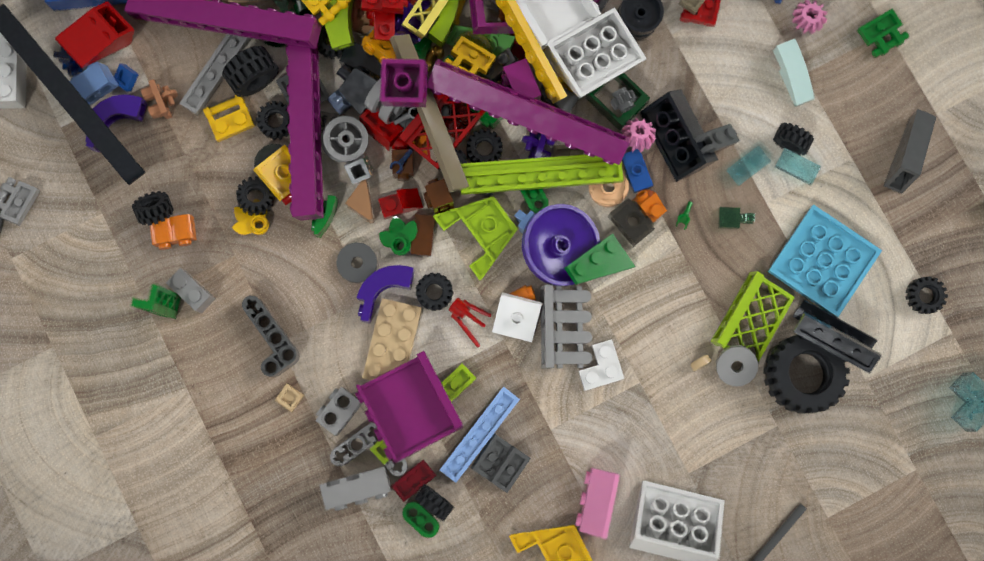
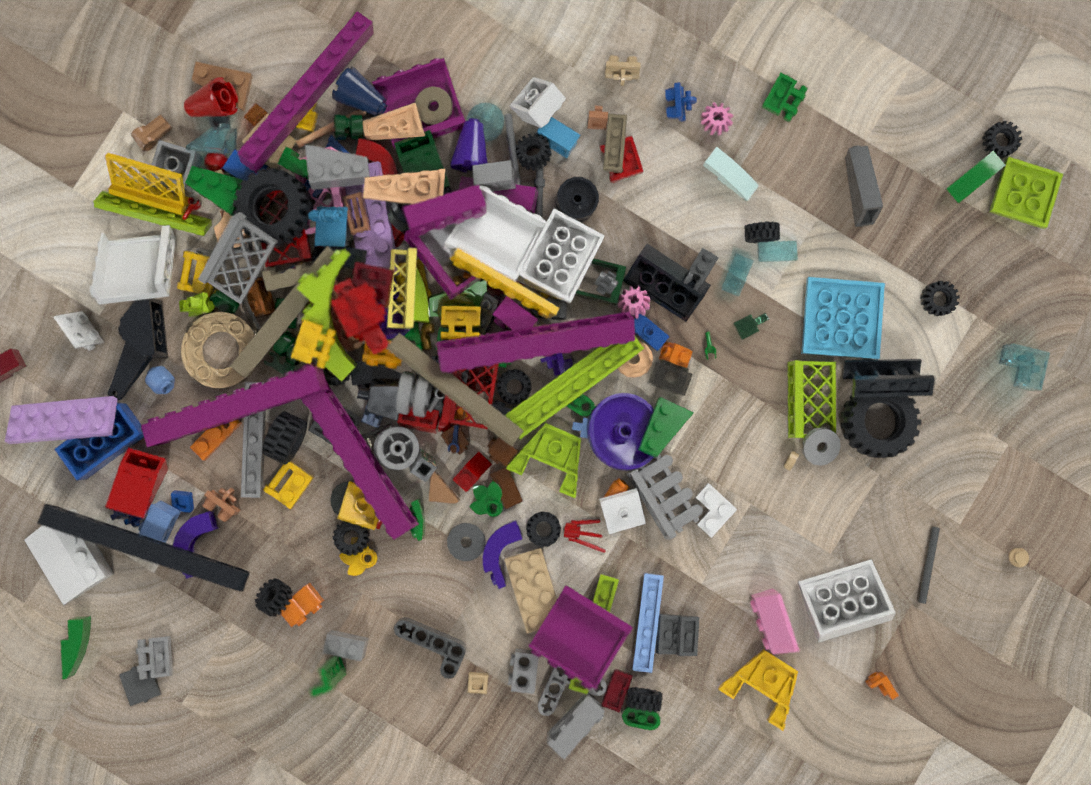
camera: 25 degrees left, 5 degrees up
black tyre [256,101,290,140] -> none
magenta brick [380,59,428,107] -> none
none -> orange plate [190,419,242,461]

